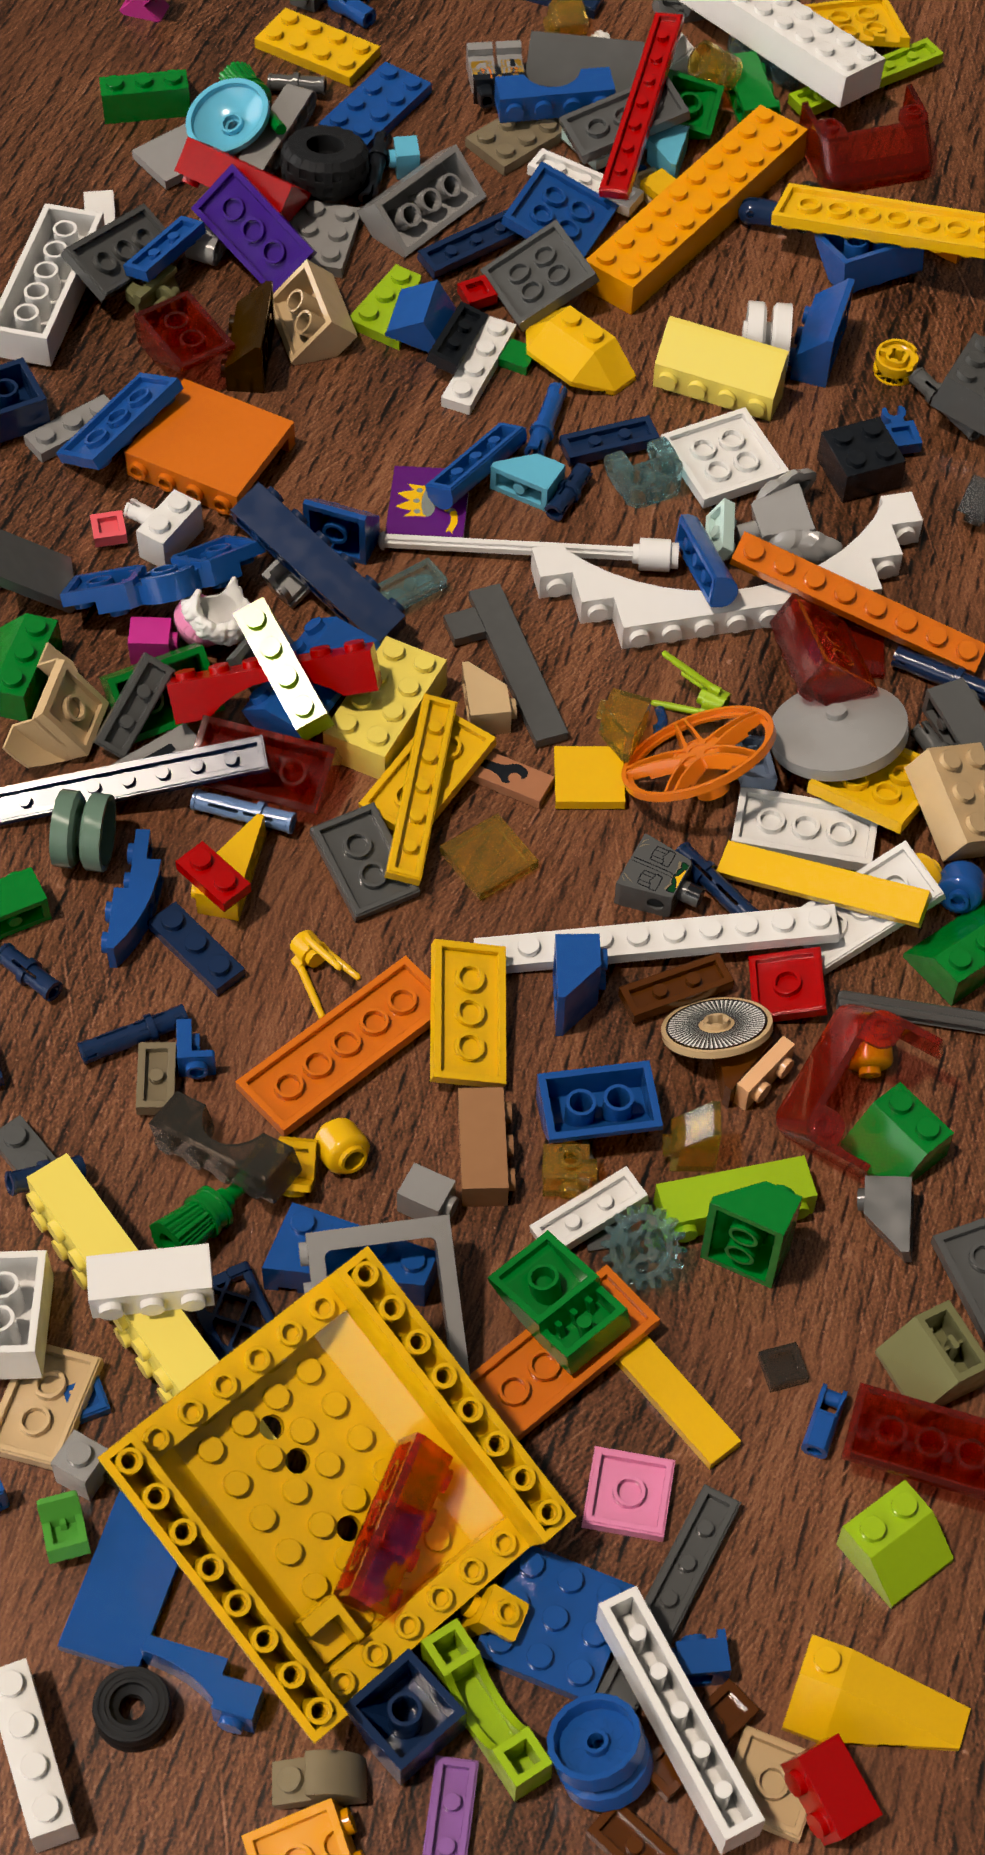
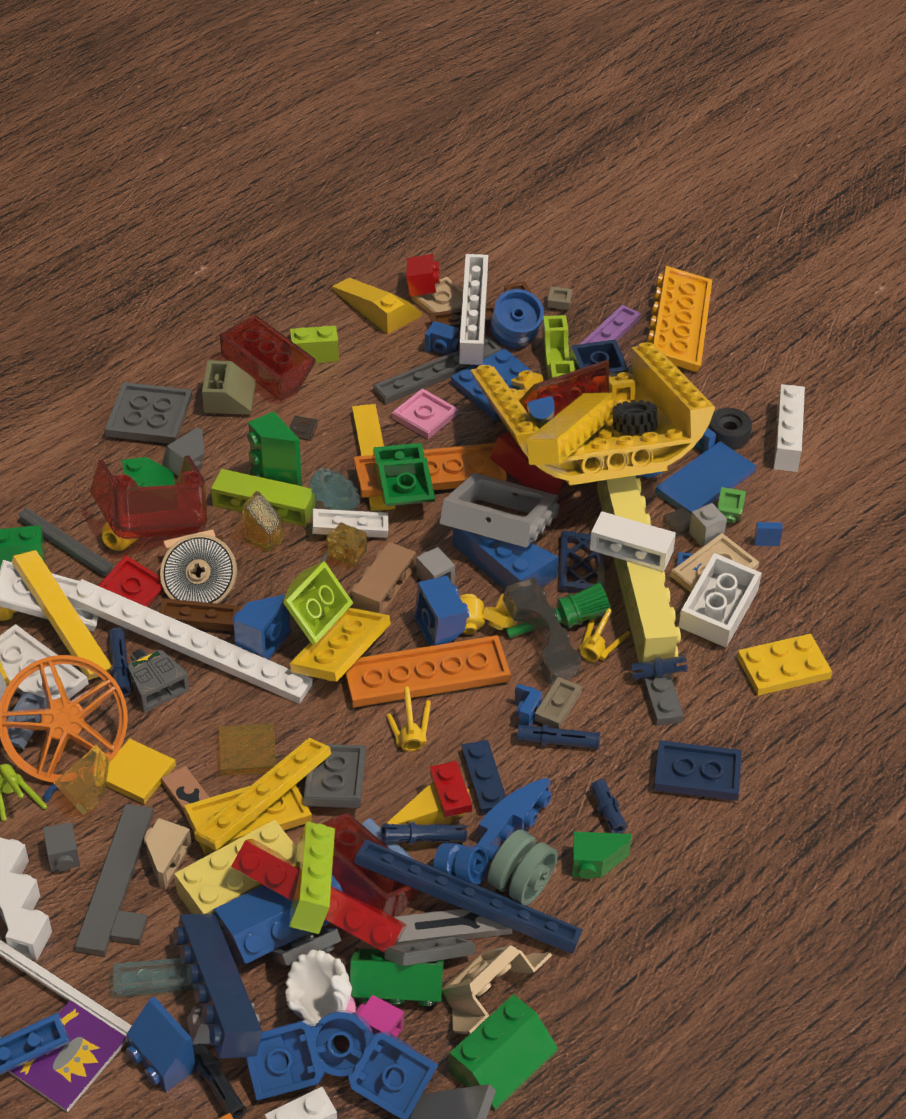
camera: 150 degrees left, 10 degrees down
blue slope [536,1060,663,1144] -> none
blue bar [801,1383,848,1459] -> none
none -> dark grey brick [43,822,80,872]
none -> lime slope [283,561,353,645]
none -> dark blue pin [380,822,467,844]
none -> blue slope [414,576,469,646]
none -> blue wheel [434,842,488,885]
none -> yellow brick [527,393,616,465]
none -> blue brick [527,396,554,429]
none -> yellow plant [579,608,630,662]
none -> black tyre [613,400,658,435]

